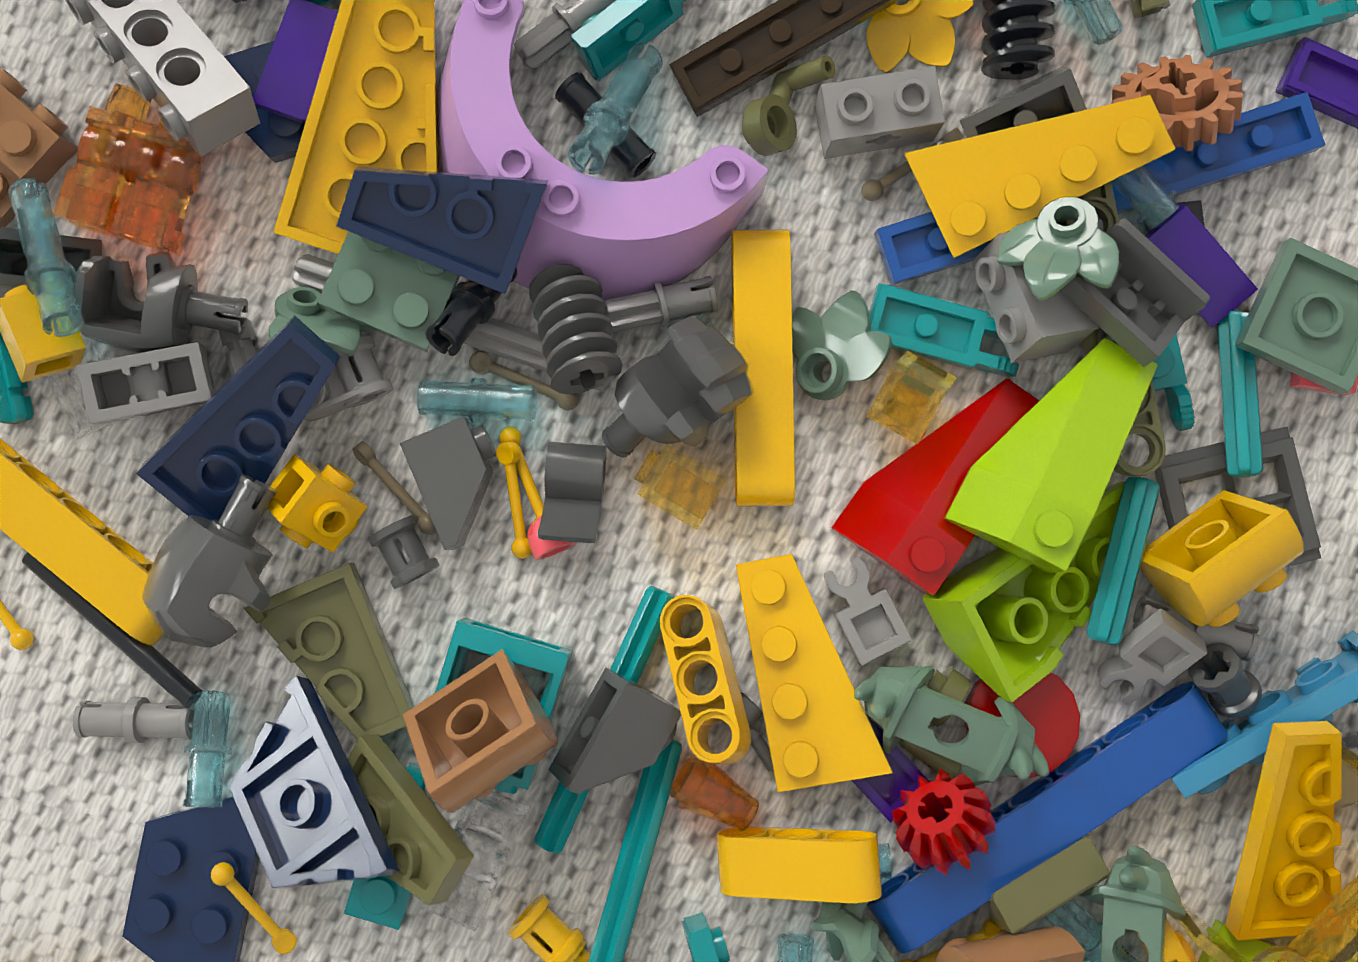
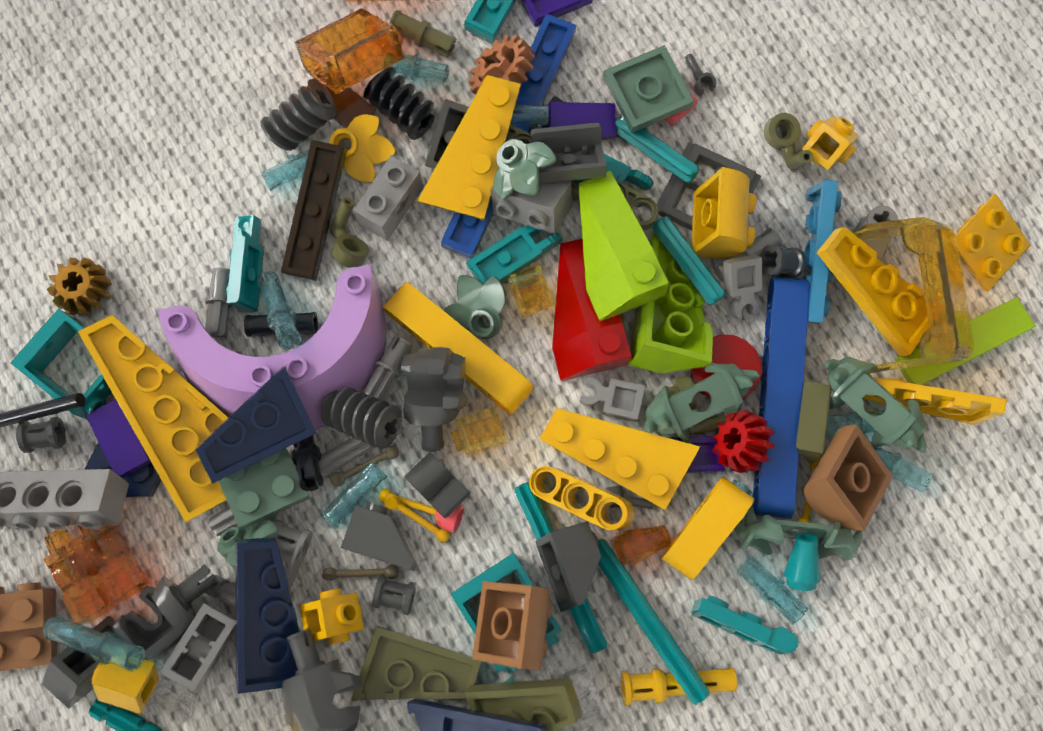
camera: 50 degrees left, 10 degrees down
dark tan hinge [861,128,964,201] -> none

